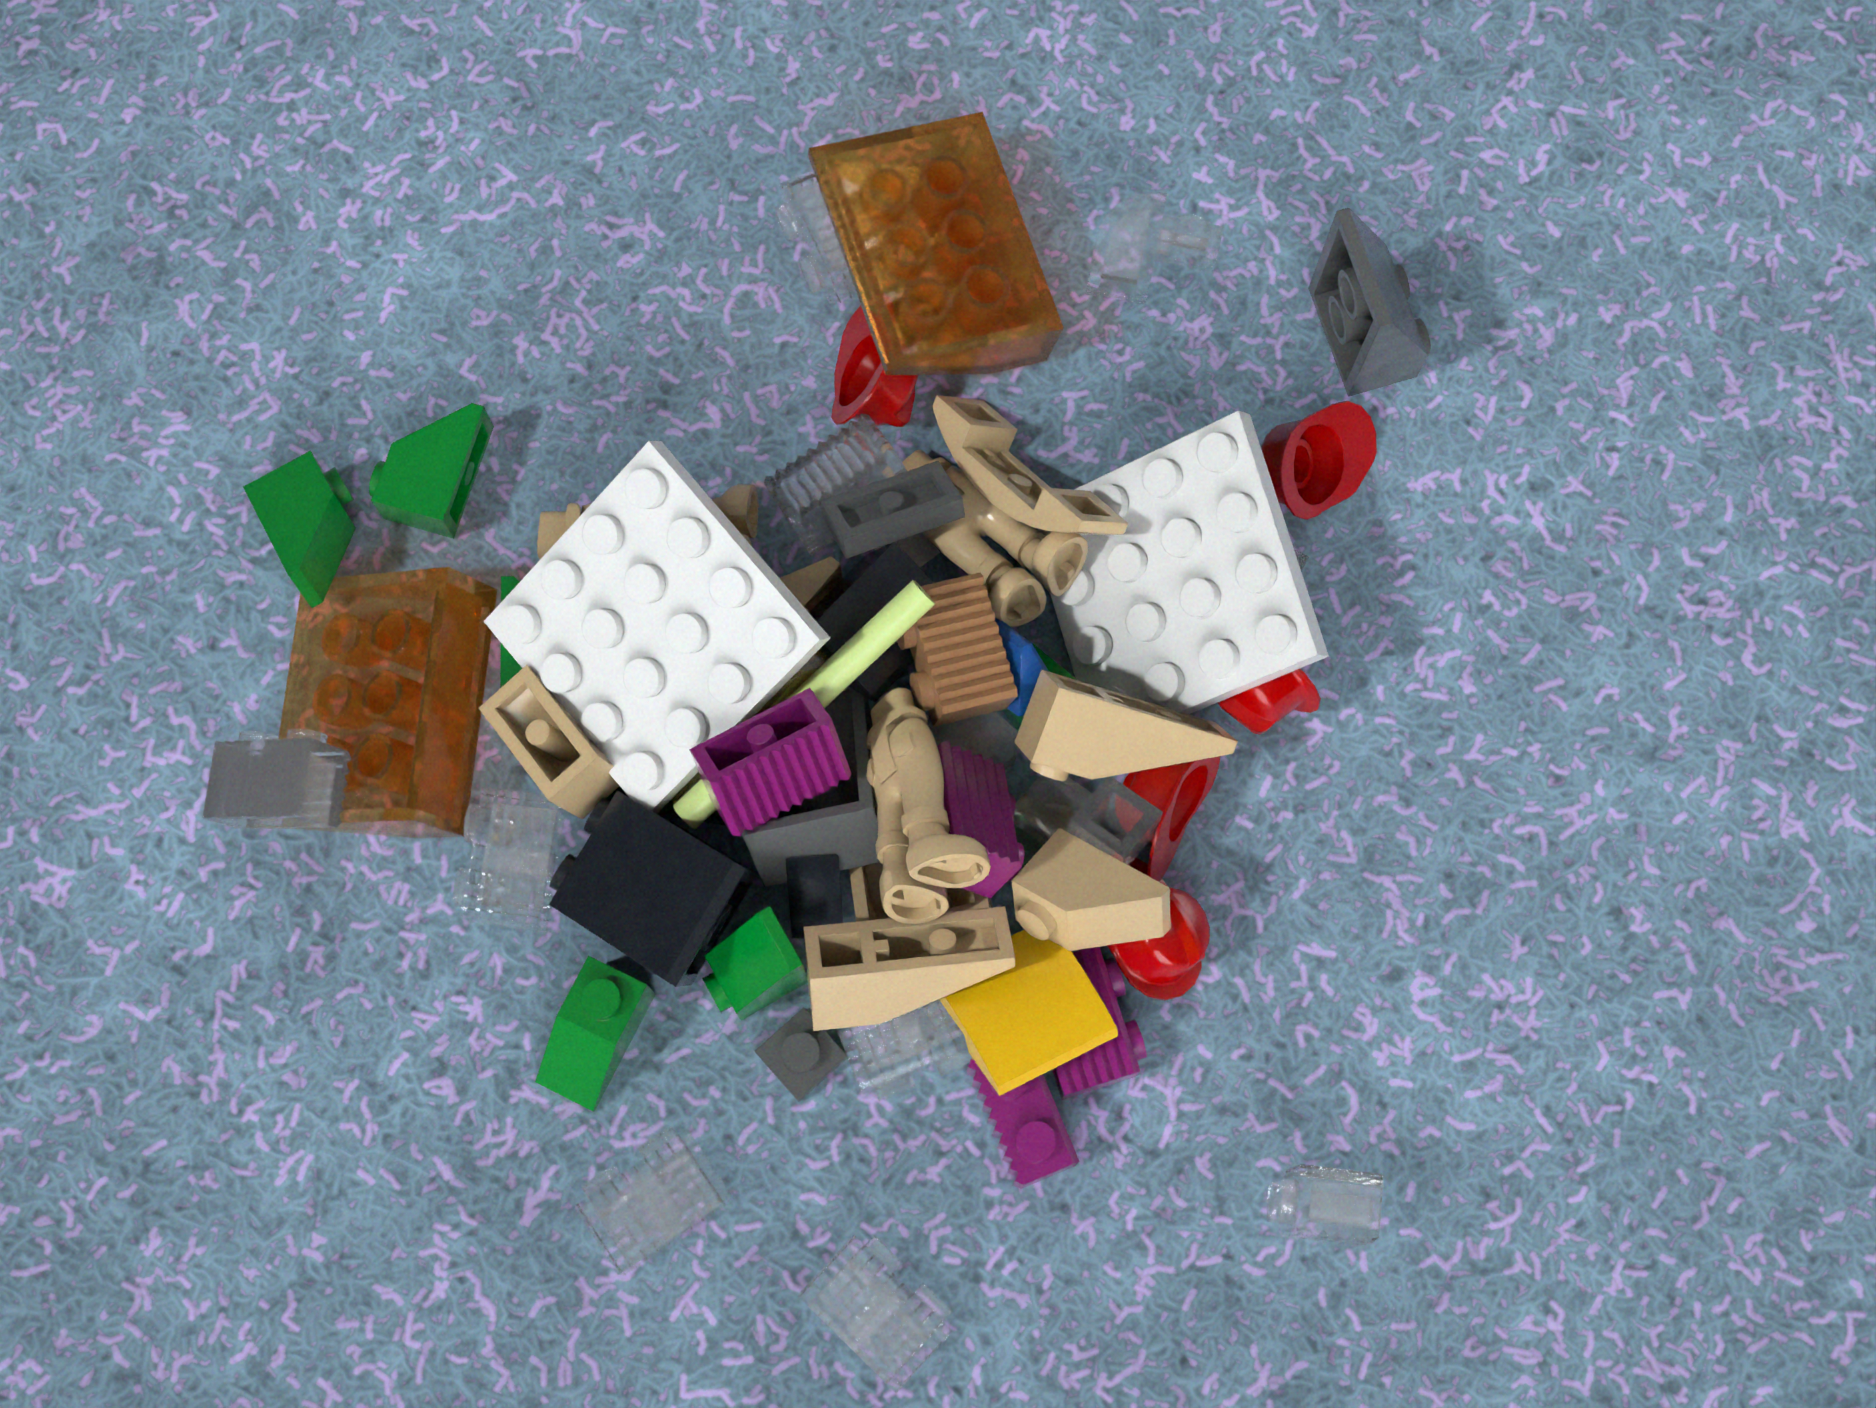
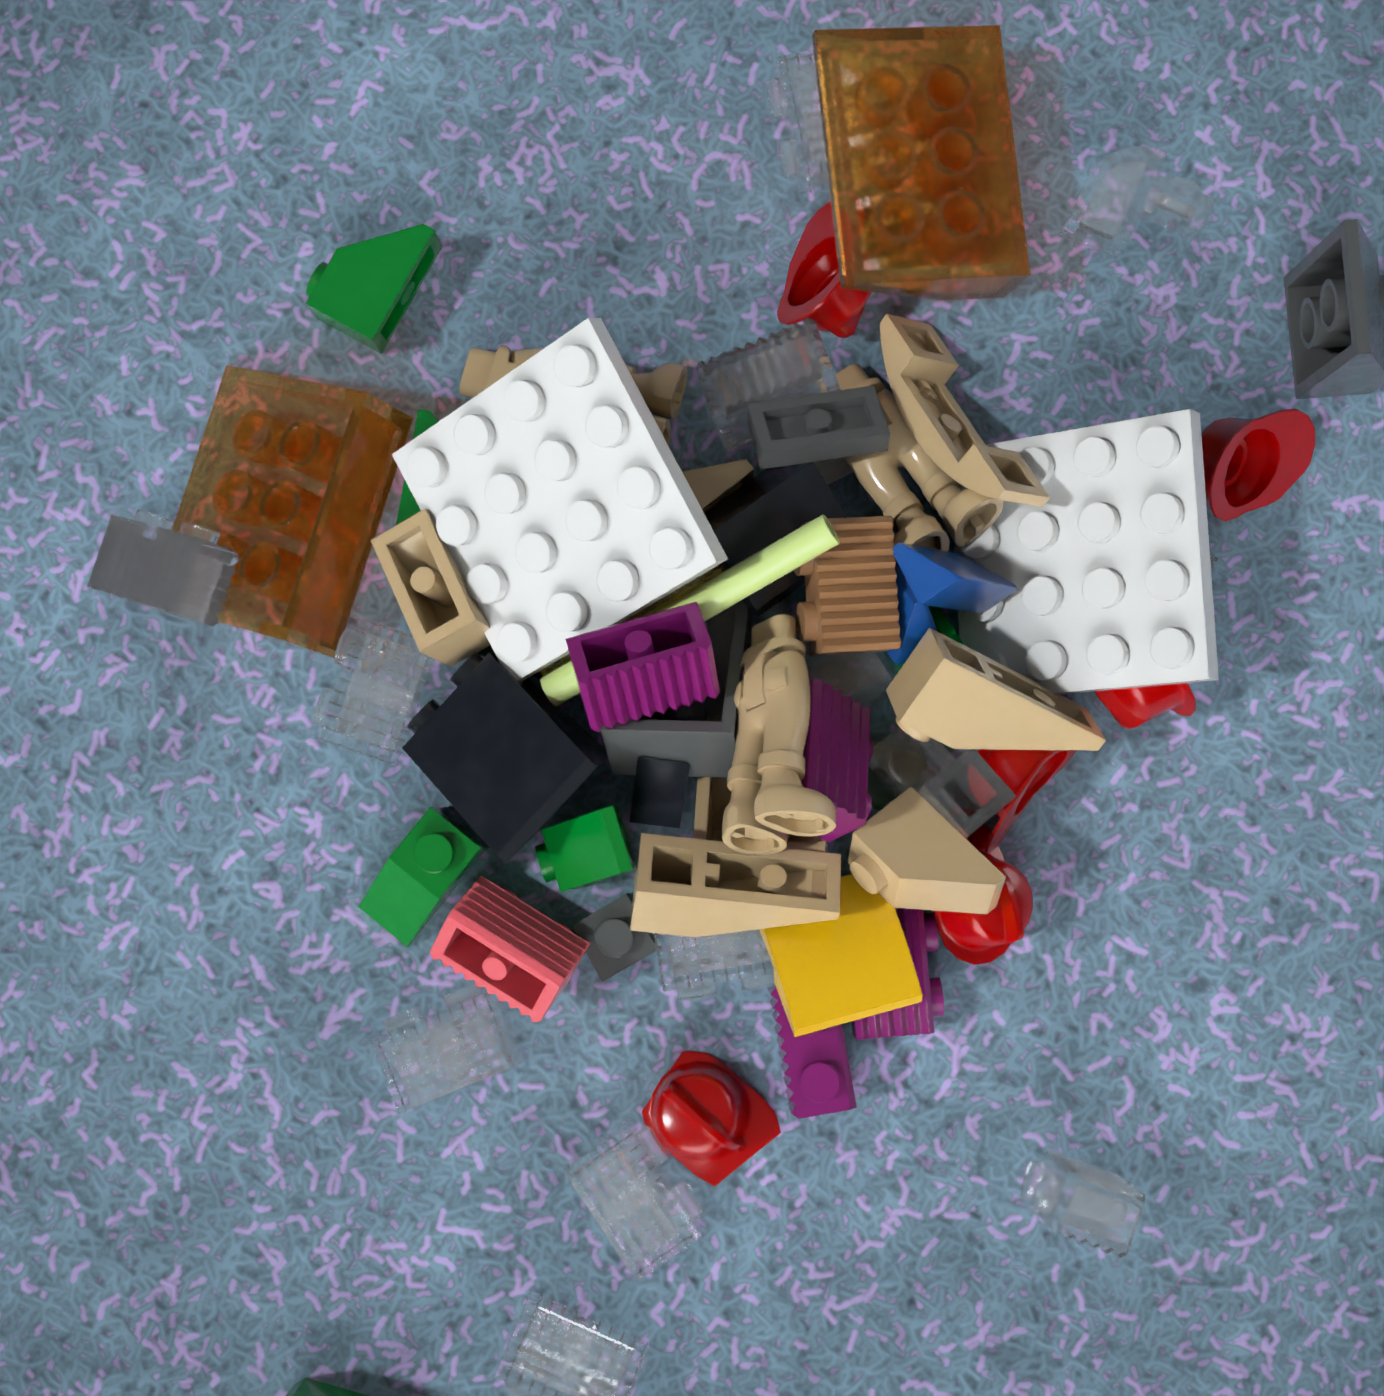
camera: 15 degrees right, 10 degrees up
green slope [243,450,356,608] -> none
none -> coral brick [430,876,590,1022]
none -> red piece [642,1050,781,1186]
none -> blue slope [892,542,1017,613]

